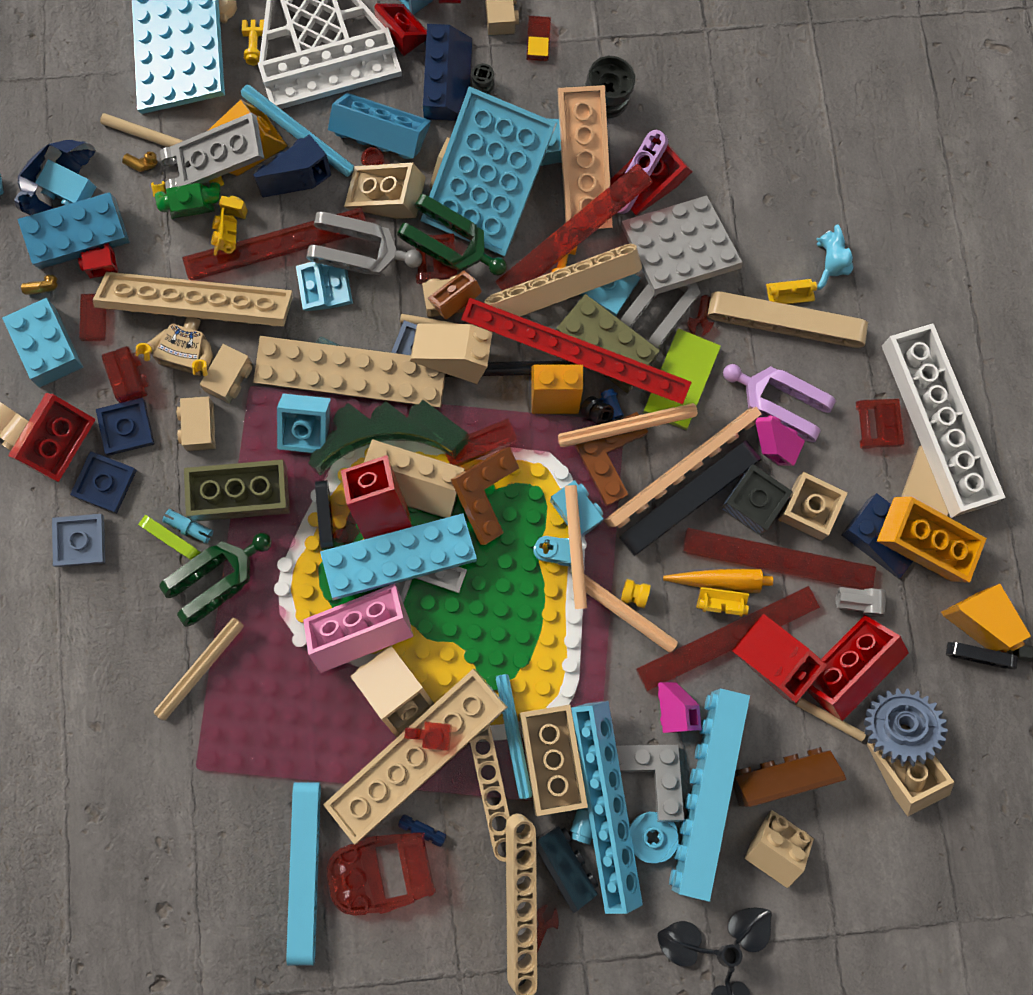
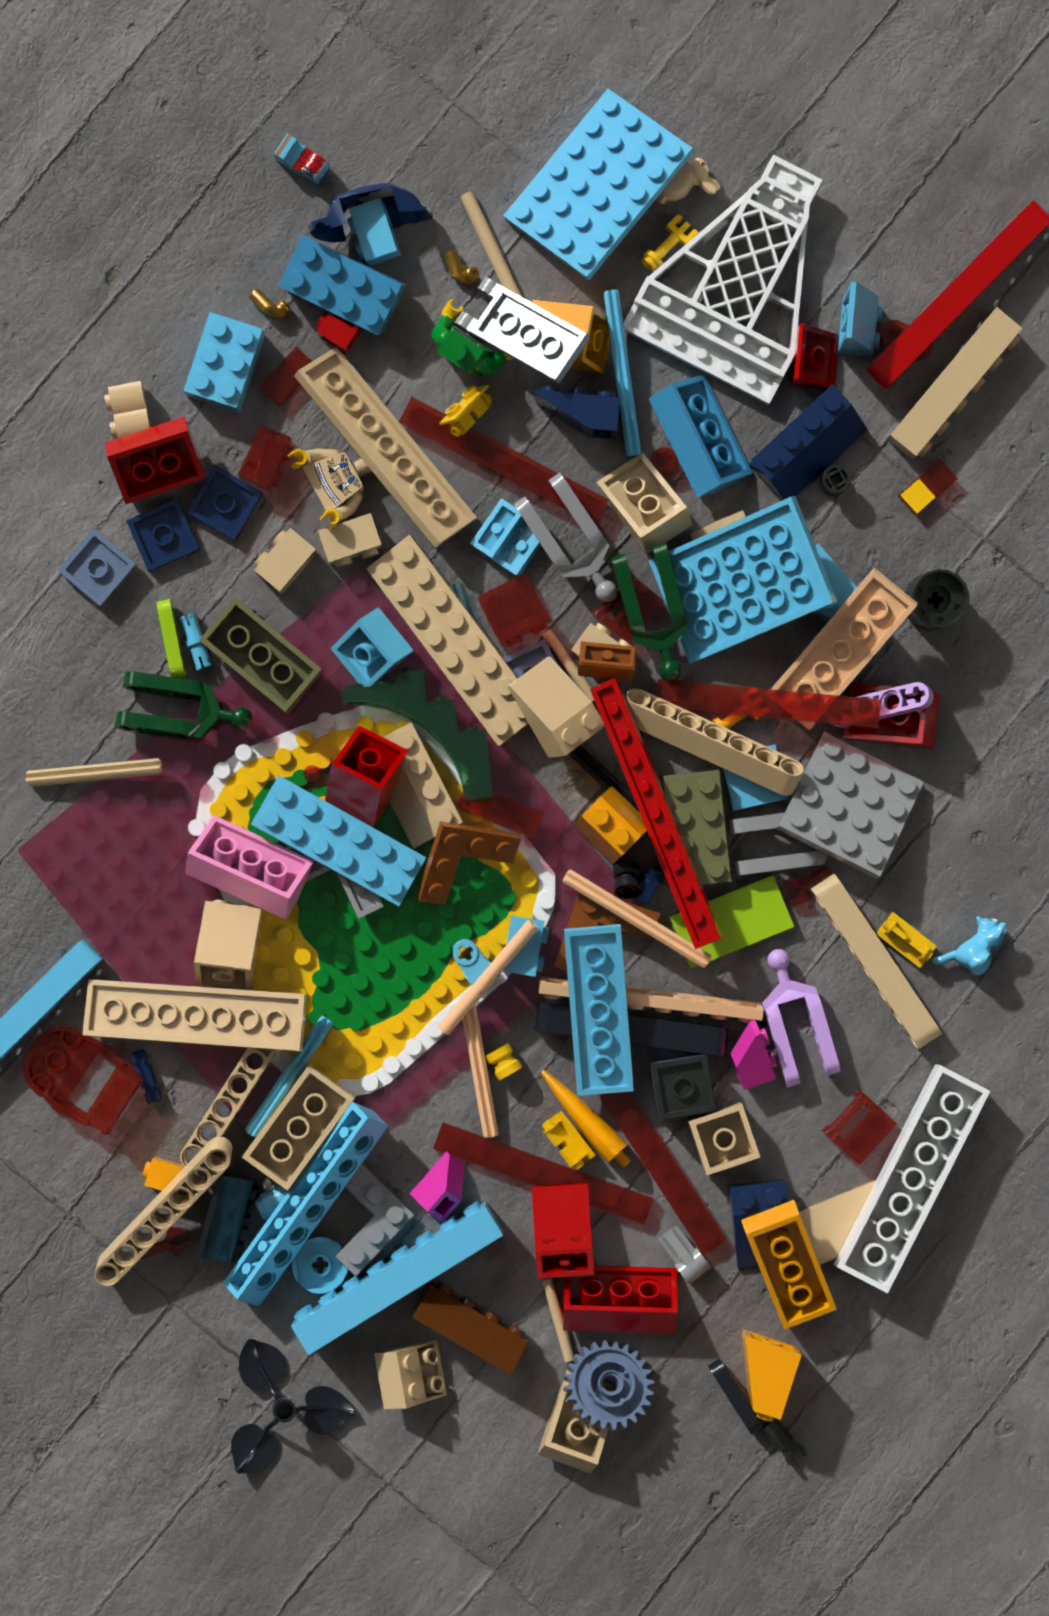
camera: 55 degrees right, 10 degrees up
yellow plate [219,196,248,219] -> none
black beam [315,480,334,550] -> none
clear red plate [404,722,452,751] -> none
none -> light orange brick [142,1157,184,1194]
none -> clear red bracket [478,574,551,648]
none -> medium azure plate [564,924,634,1096]

